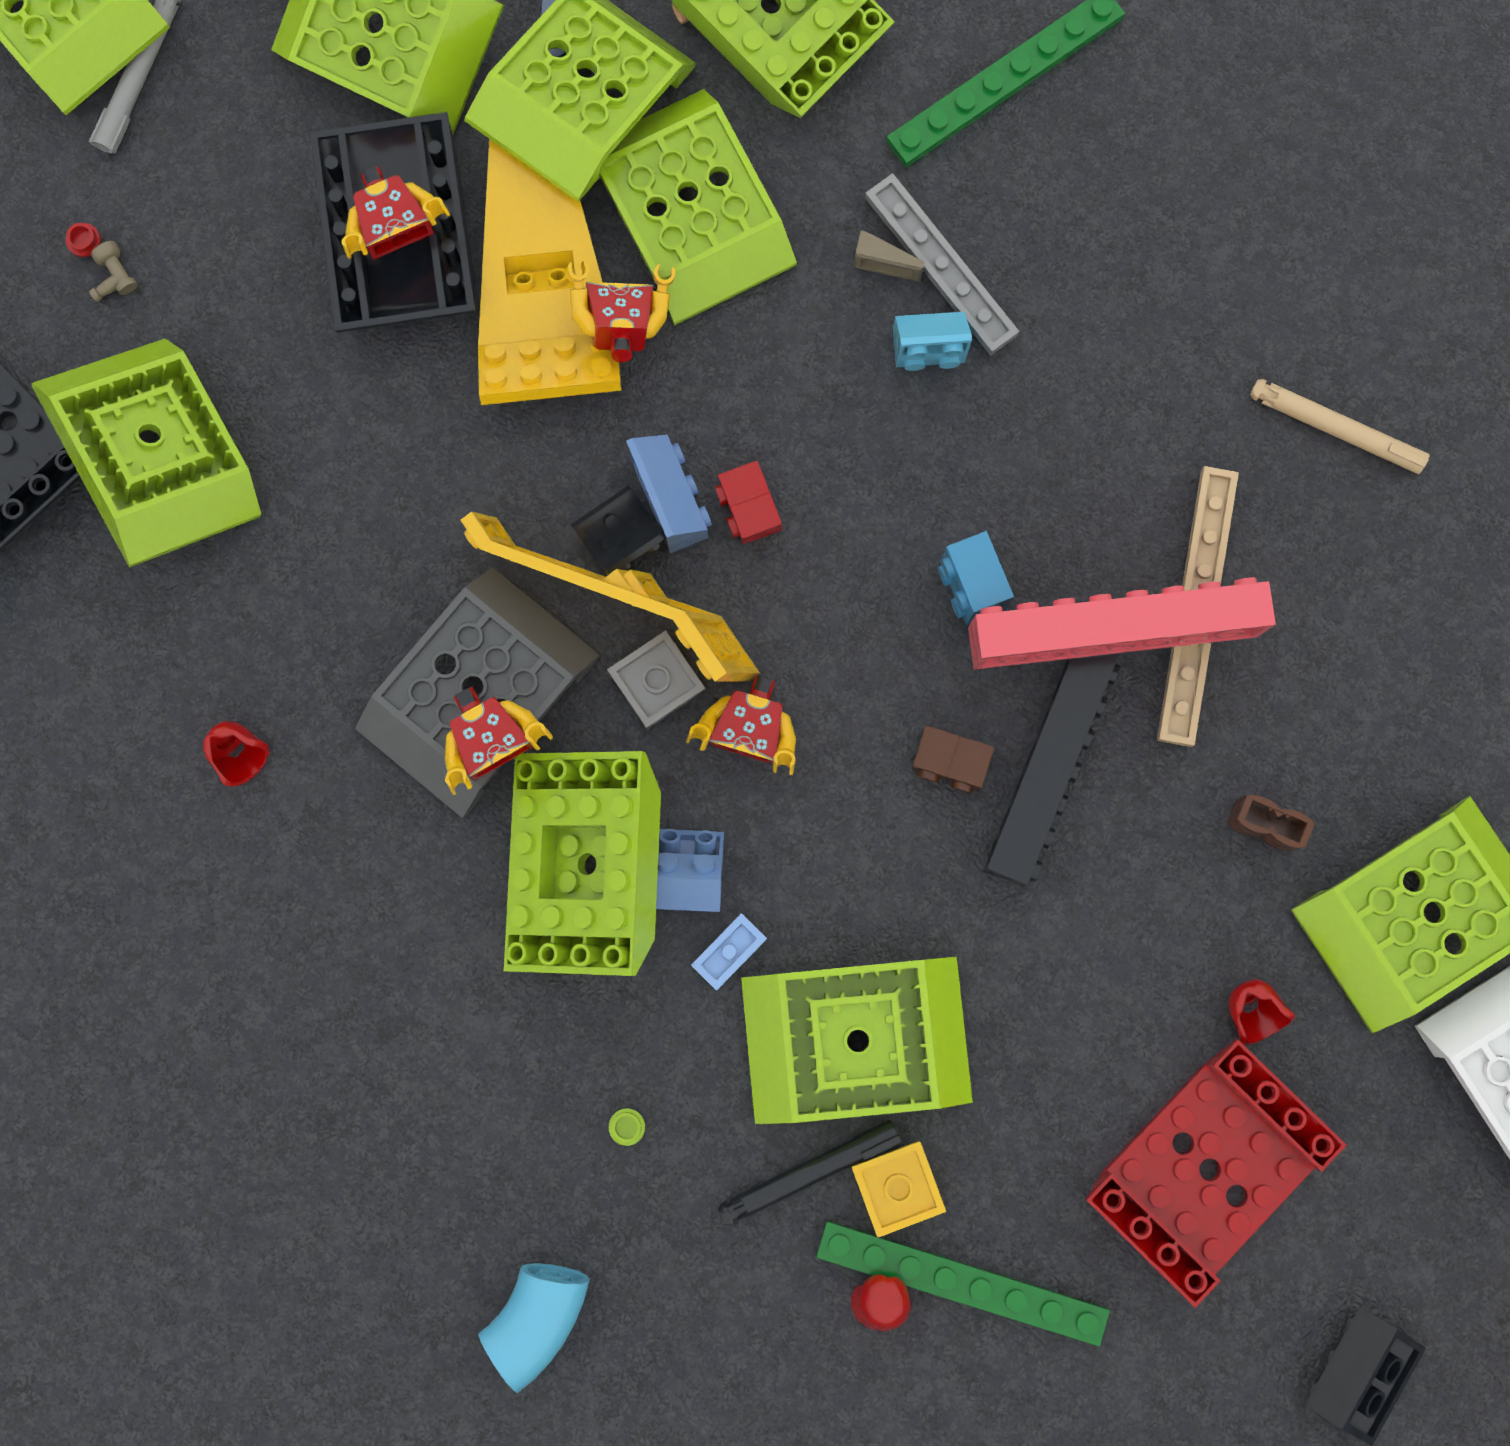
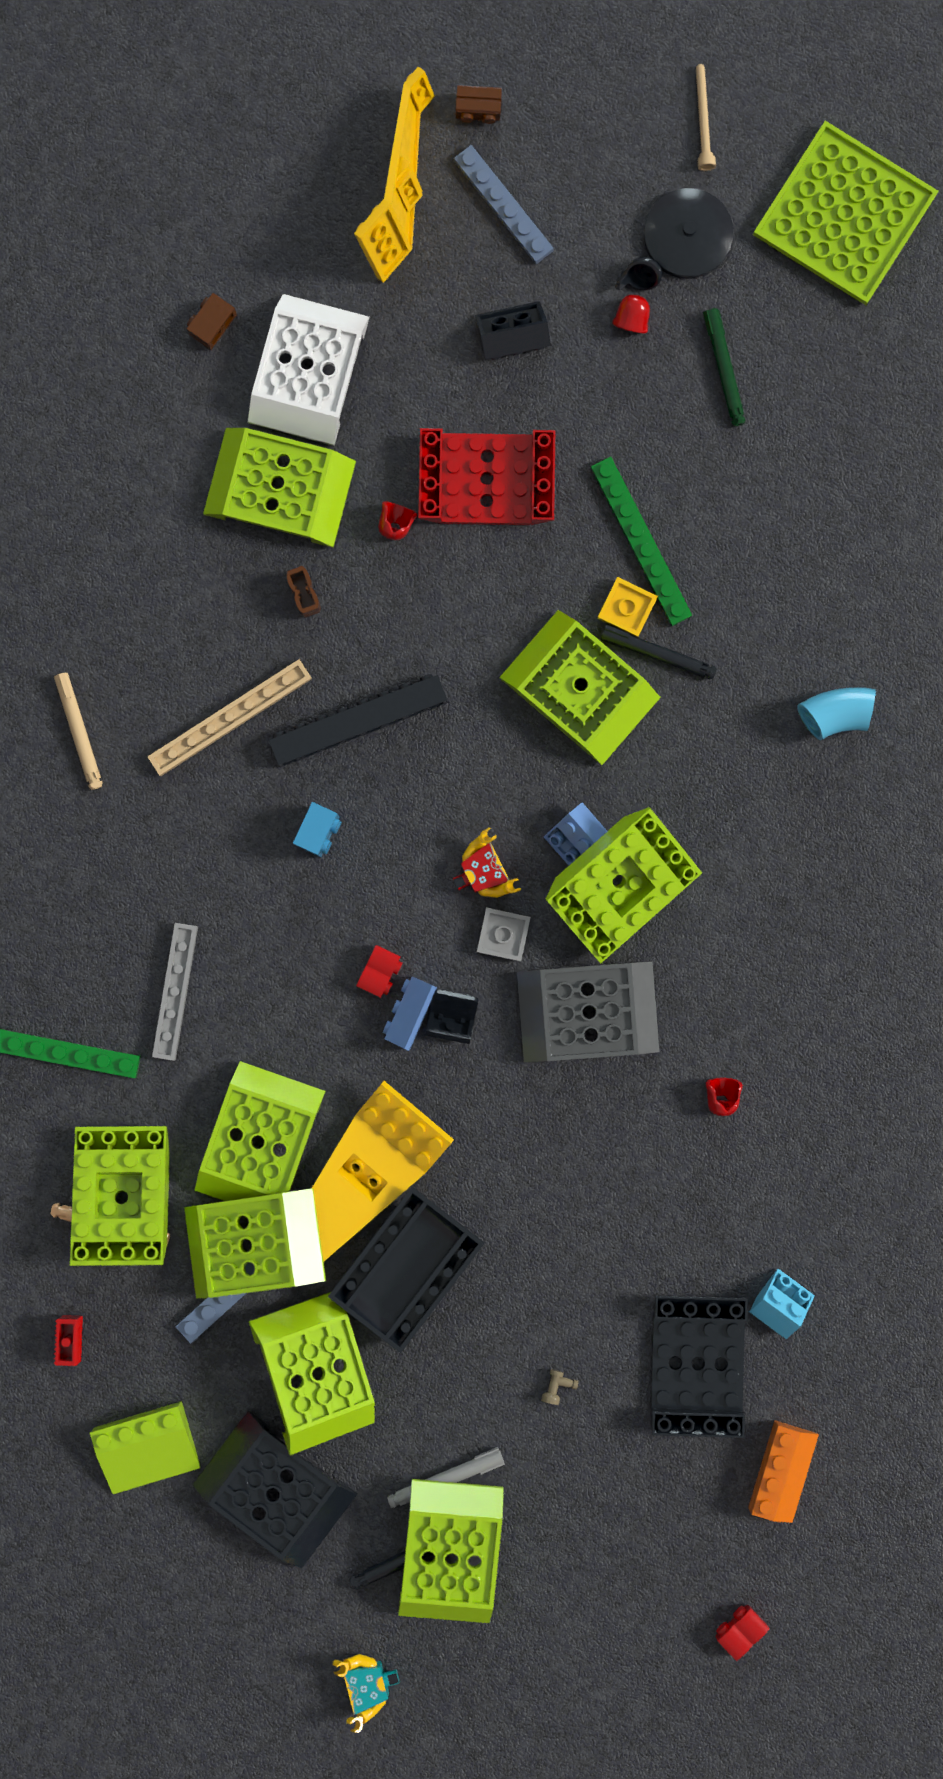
camera: 130 degrees left, 5 degrees up
lime slope [32,339,261,568] -> none
red plate [66,223,102,258] -> none
torso [342,167,450,260] -> none
torso [445,687,553,795] -> none
yellow wing [461,512,760,682] -> none
torso [565,261,675,363] -> none
lime plate [609,1108,645,1146] -> none
light blue plate [691,913,767,991] -> none
red hair [851,1274,911,1332] -> none
dark tan slope [854,230,925,282] -> none
medium azure slope [893,312,972,371] -> none
reddish brown brick [912,726,994,794] -> none
coral brick [968,577,1276,670] -> none

